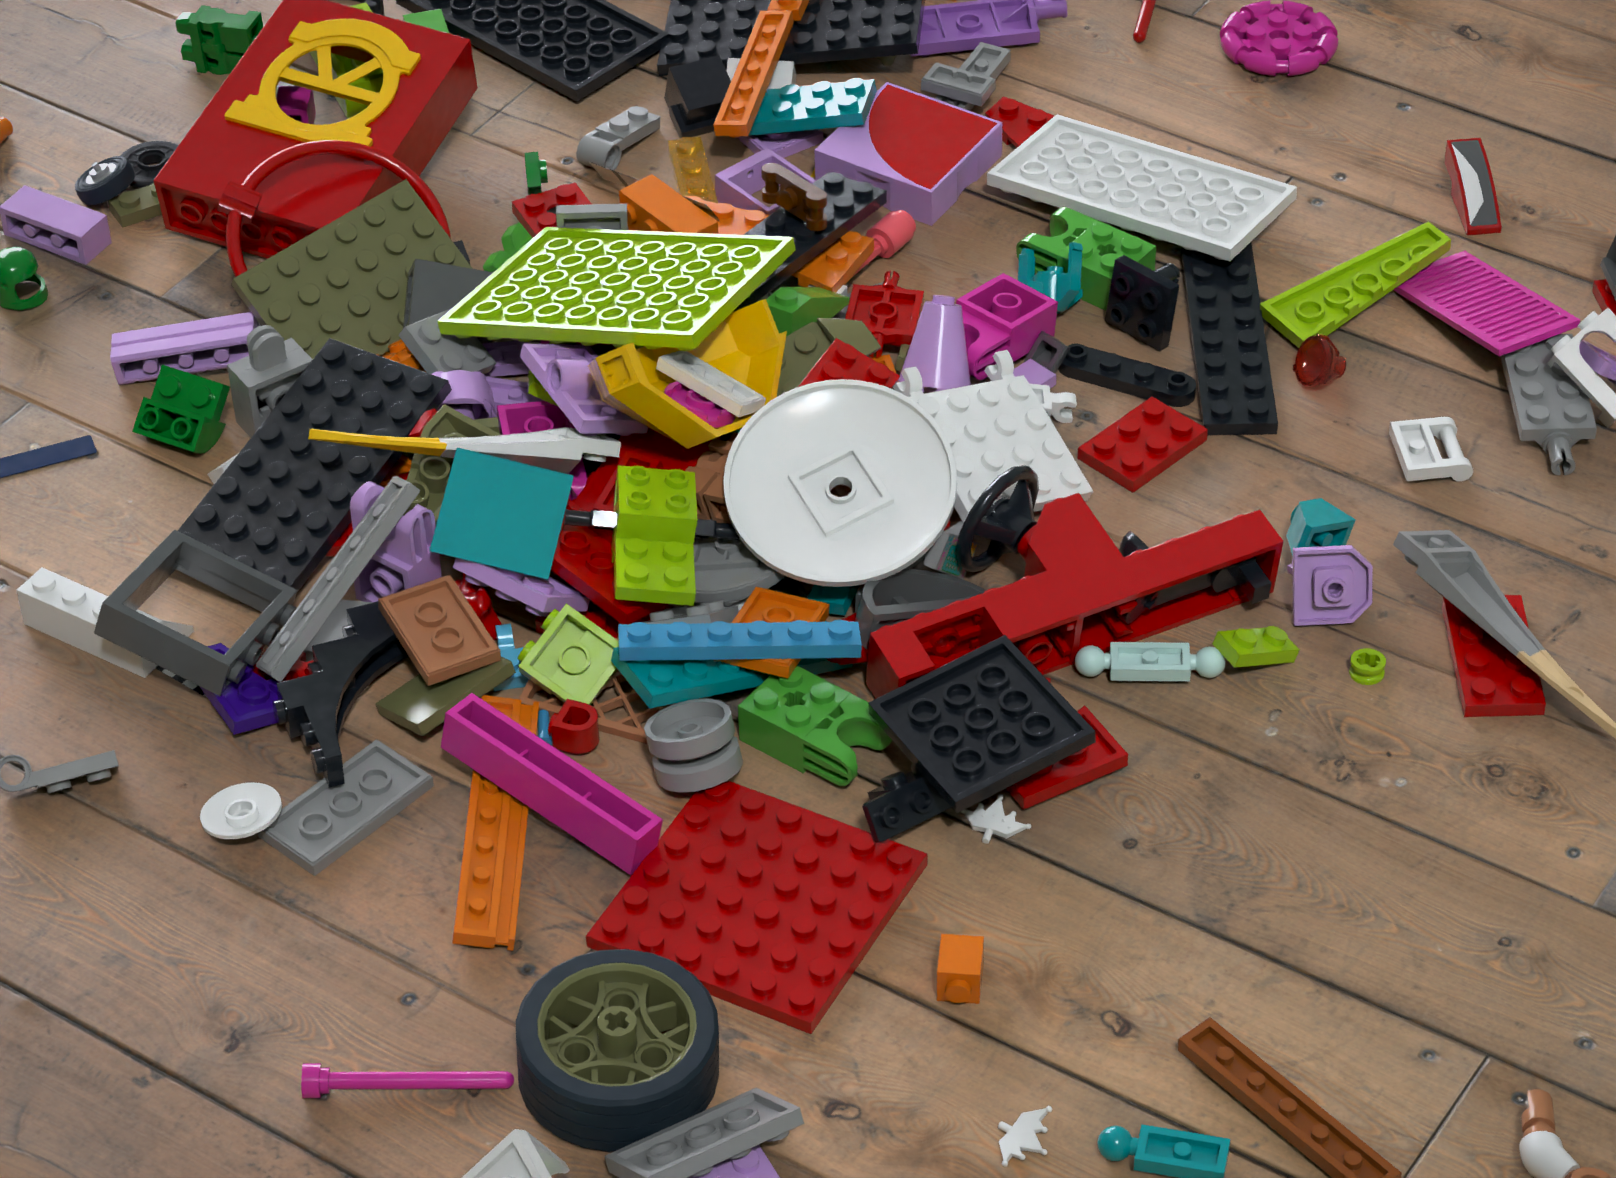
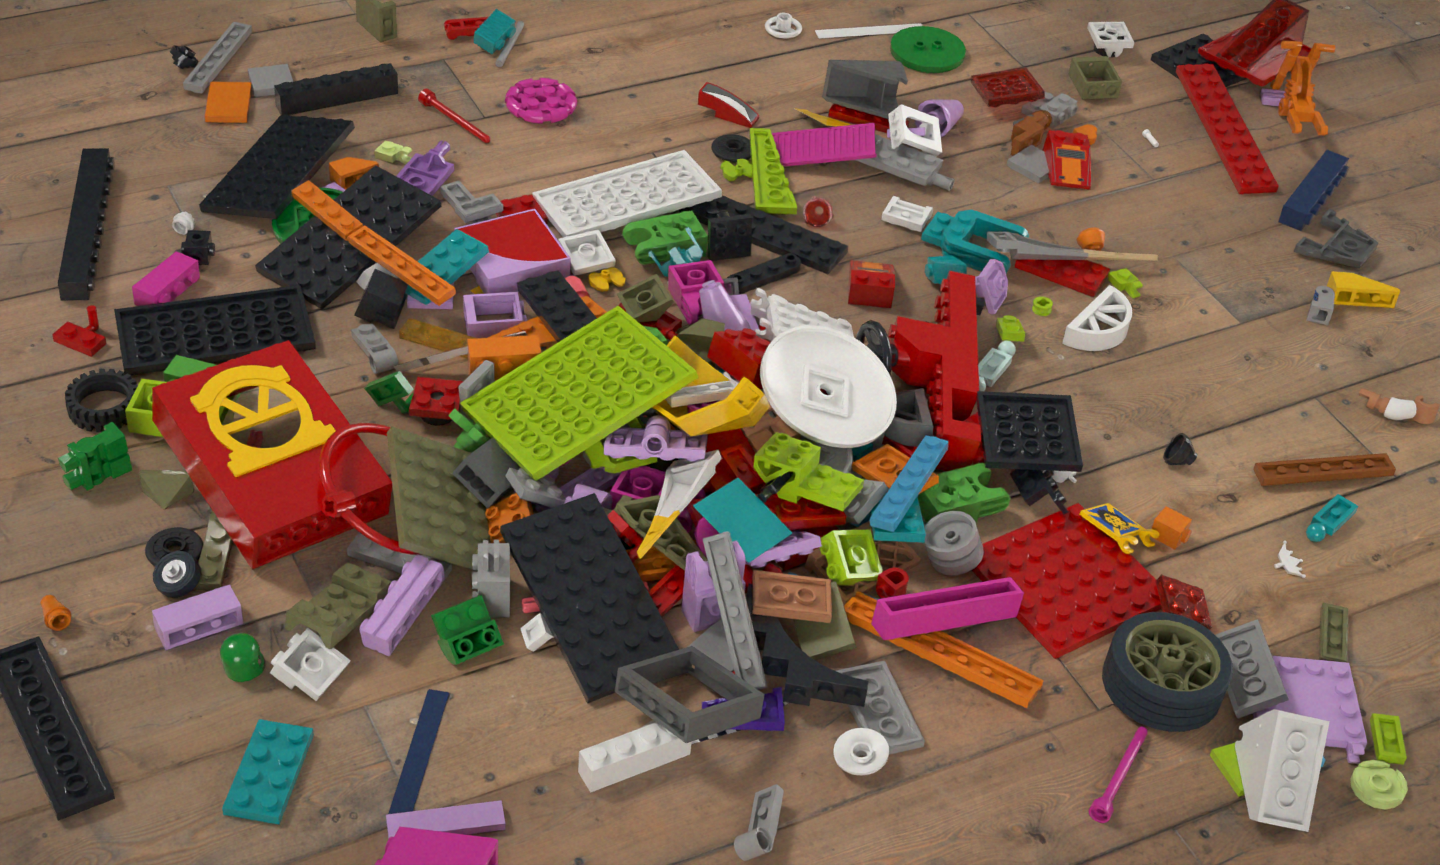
camera: 65 degrees left, 0 degrees up
reddish brown plate [761,163,827,231] -> none
red plate [1077,396,1208,493] -> none
none -> white plate [270,628,351,701]
none -> olive piece [285,562,392,649]
none -> white plate [558,230,616,276]
none -> yellow piece [588,267,626,292]
none -> olive slope [617,274,674,322]
none -> black wheel [711,134,751,162]
none -> lime piece [720,159,752,181]
none -> yellow sticker [794,108,852,127]
none -> red slope [848,260,895,308]
none -> teal plate [921,209,1029,274]
none -> white window [1062,285,1132,351]
none -> orange cone [1077,227,1105,251]
none -> flag [1079,503,1160,554]
none -> lime plate [1107,268,1143,298]
none -> clear red plate [1156,574,1212,630]
none -> black piece [1163,433,1197,465]

